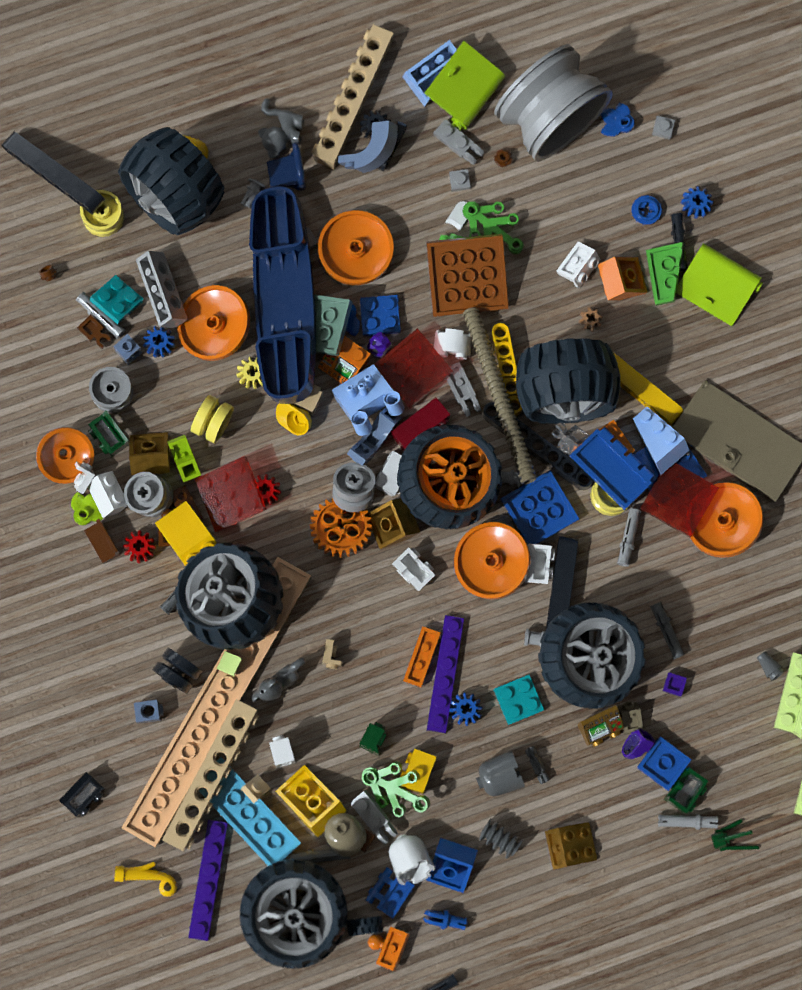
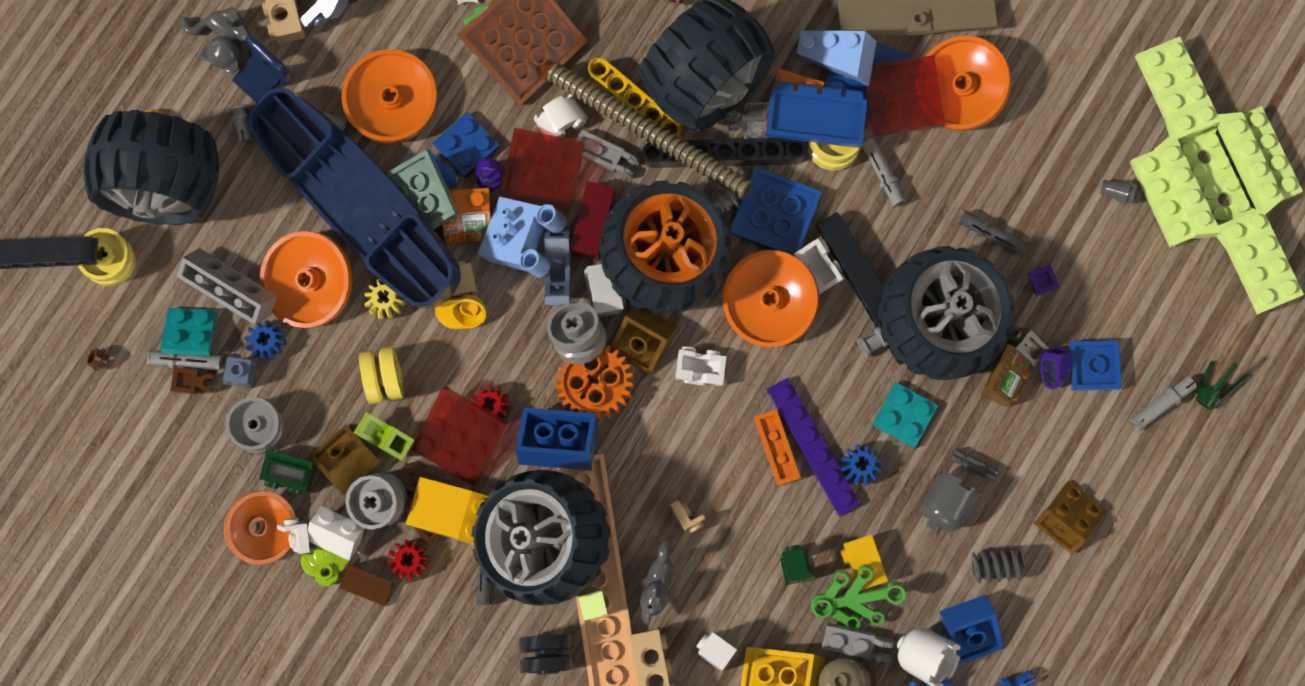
camera: 30 degrees left, 0 degrees up
yellow beam [614,353,683,426] -> none
dark green window [663,767,708,813] -> none
none -> blue brick [516,408,599,471]

